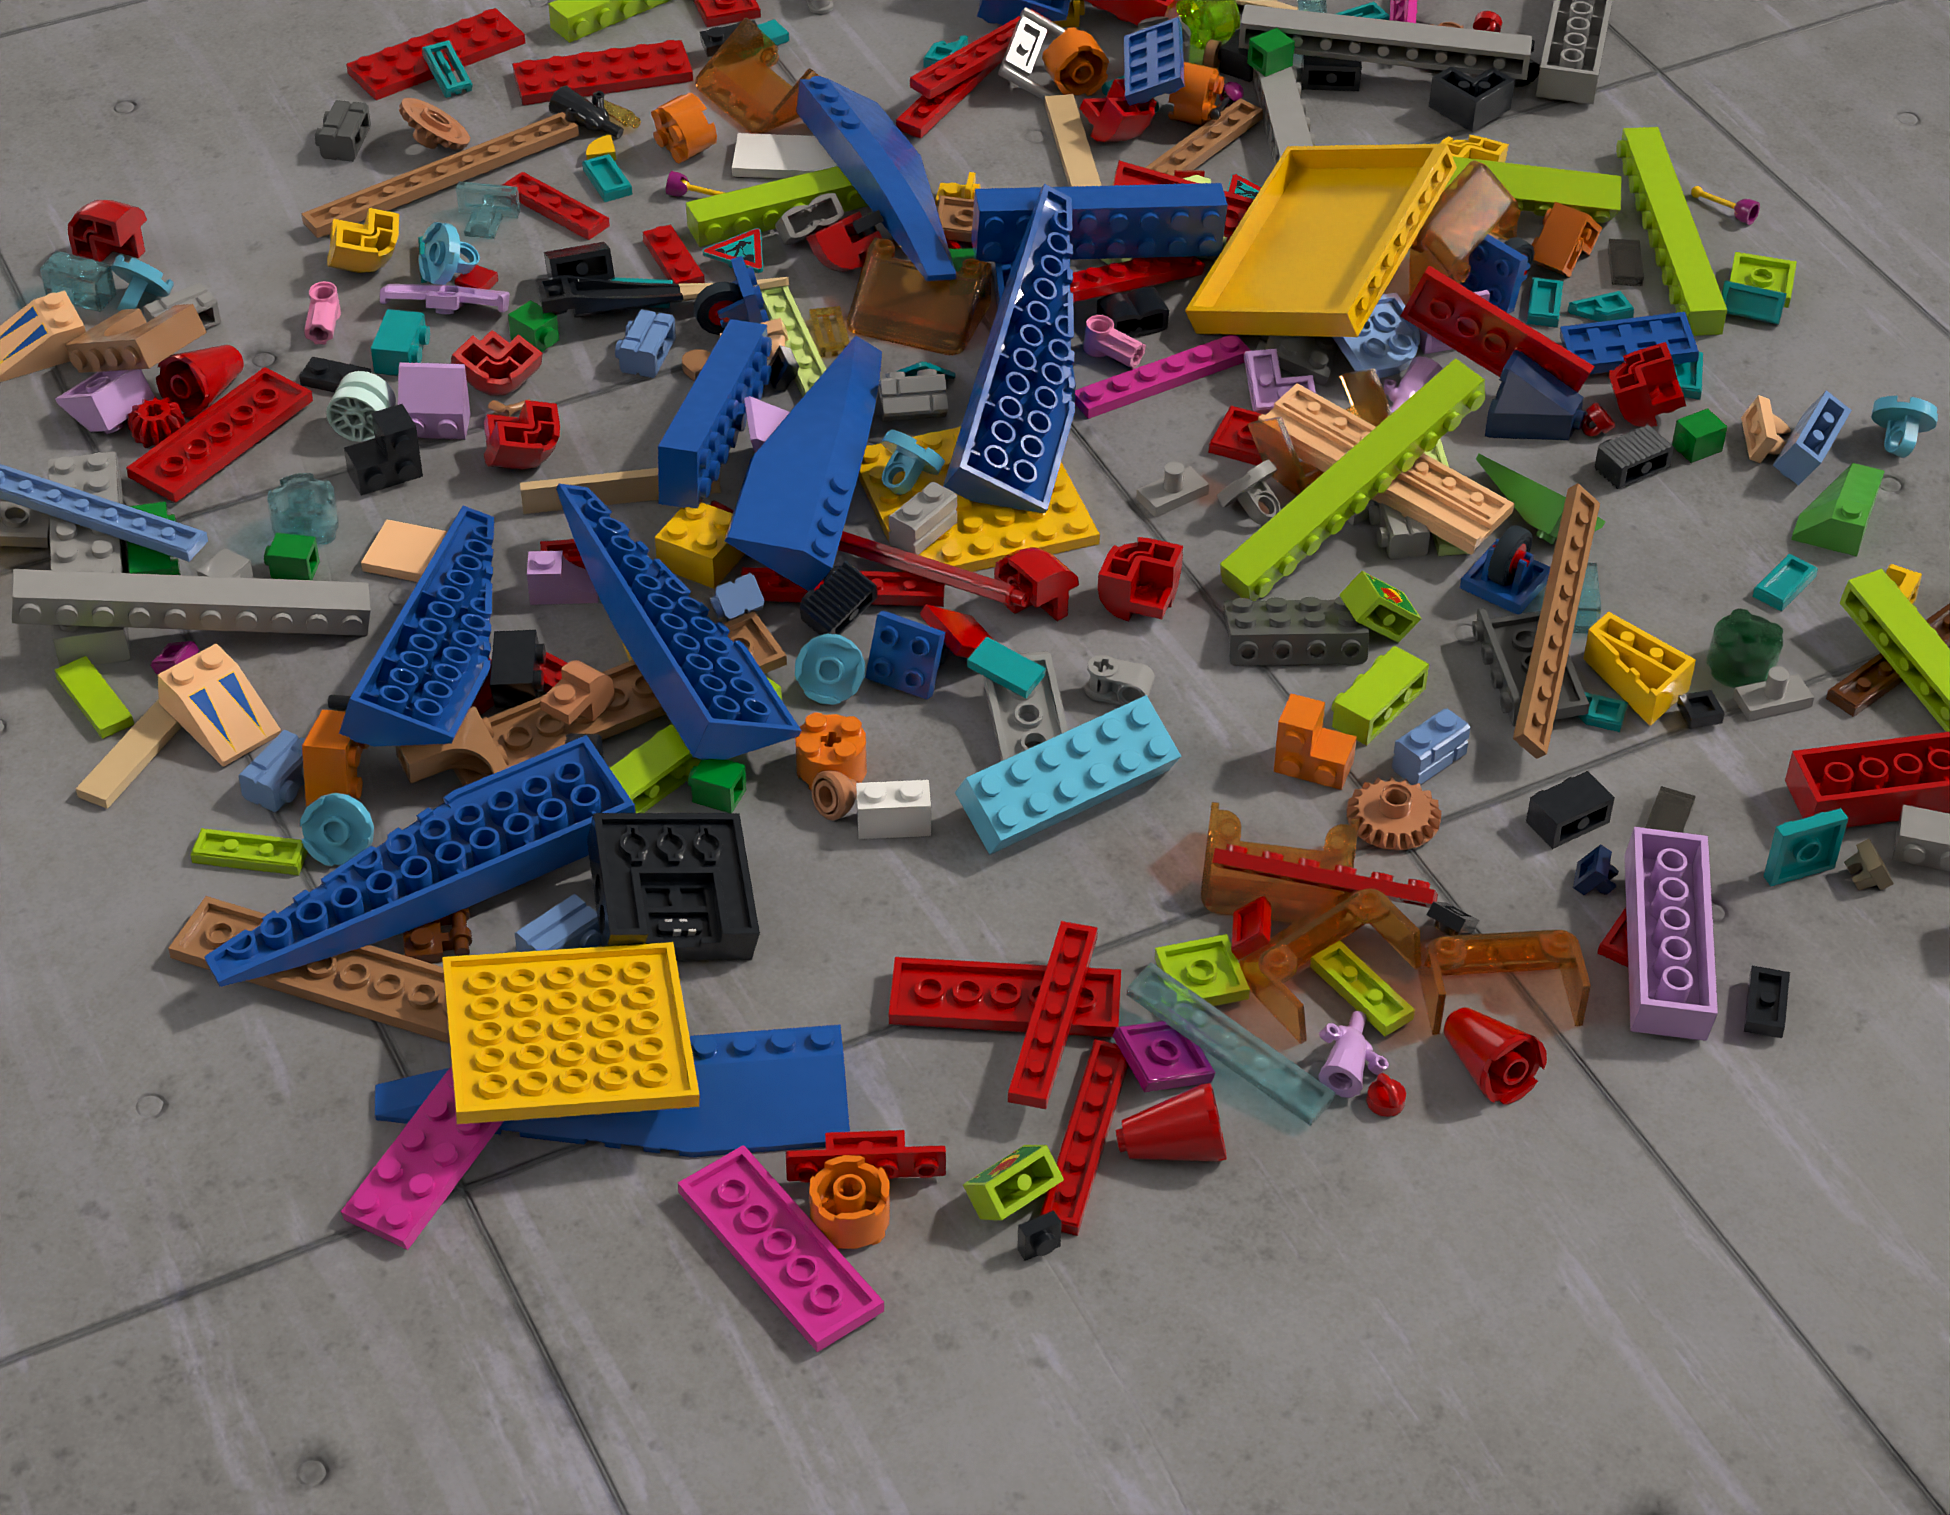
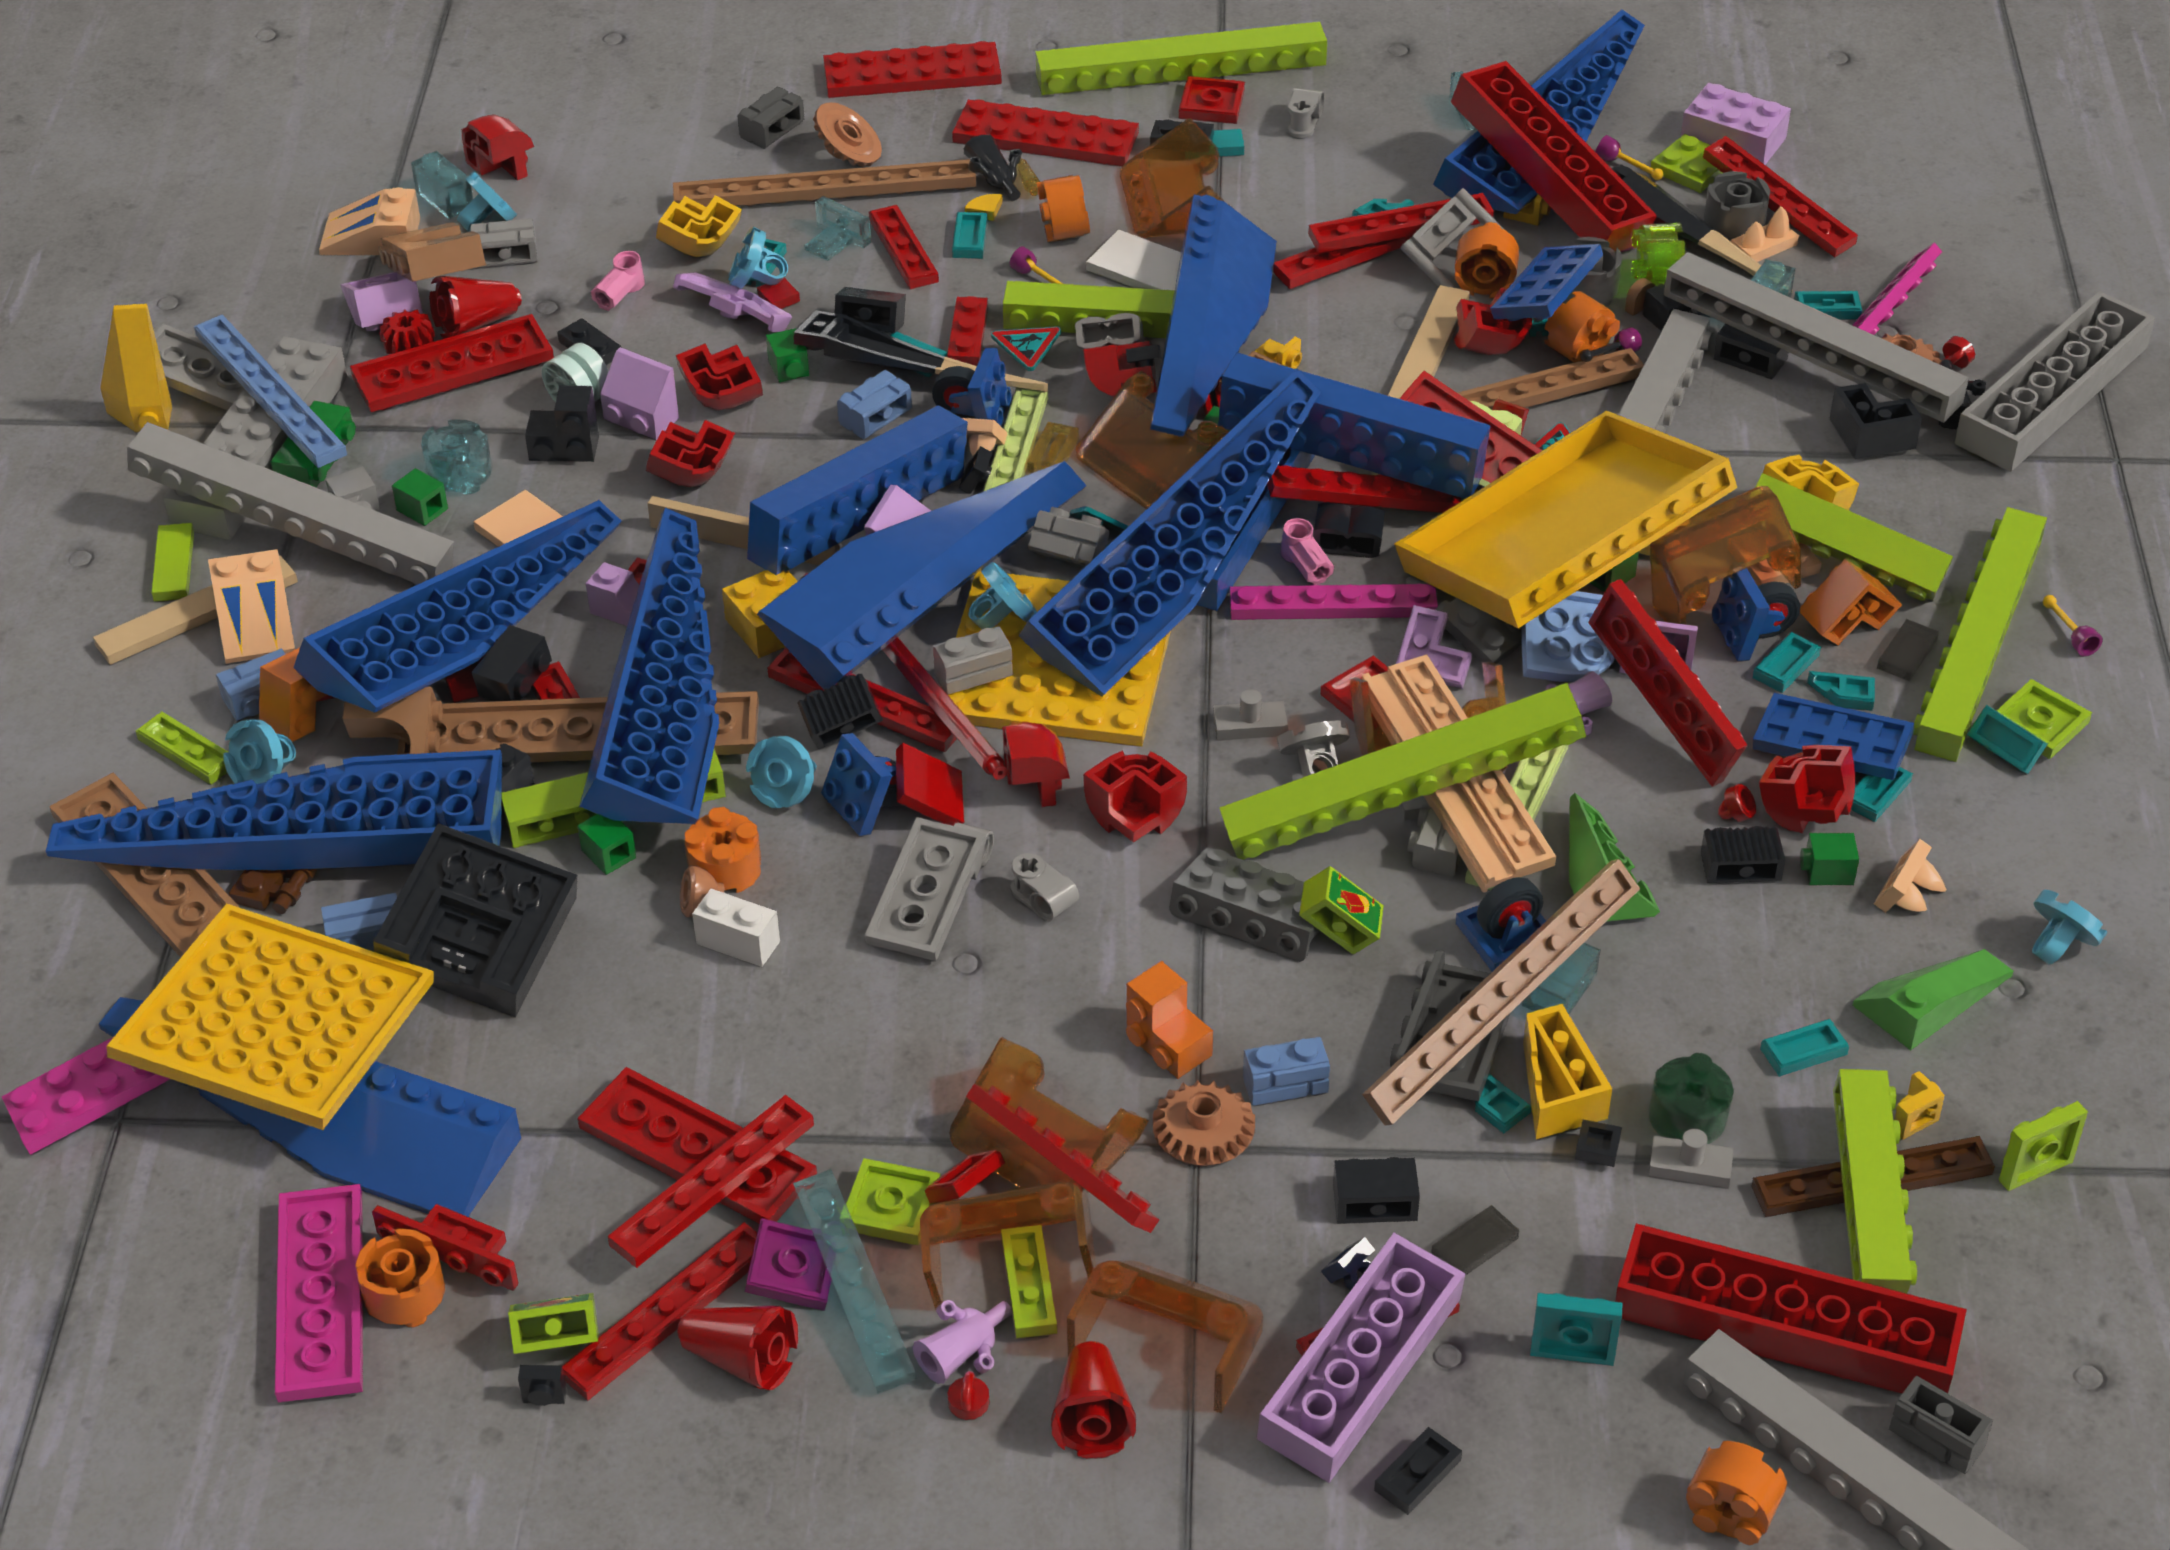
camera: 30 degrees right, 0 degrees up
magenta tile [150,641,200,674] -> none
teal brick [371,309,430,376] -> none
teal tile [422,40,473,98] -> none
medium nougat hand [488,399,531,417] -> none
nougat brick [540,660,615,725] -> none
medium blue brick [710,573,764,621] -> none
medium azure brick [955,695,1181,855] -> none
teal tile [967,637,1046,699] -> none
green brick [1247,28,1295,77] -> none
lime brick [1331,645,1429,746] -> none
black plate [1426,902,1480,936] -> none
dark blue slope [1485,350,1586,441] -> none
medium blue brick [1773,390,1852,486] -> none
dark tan tile [1844,839,1894,891] -> none

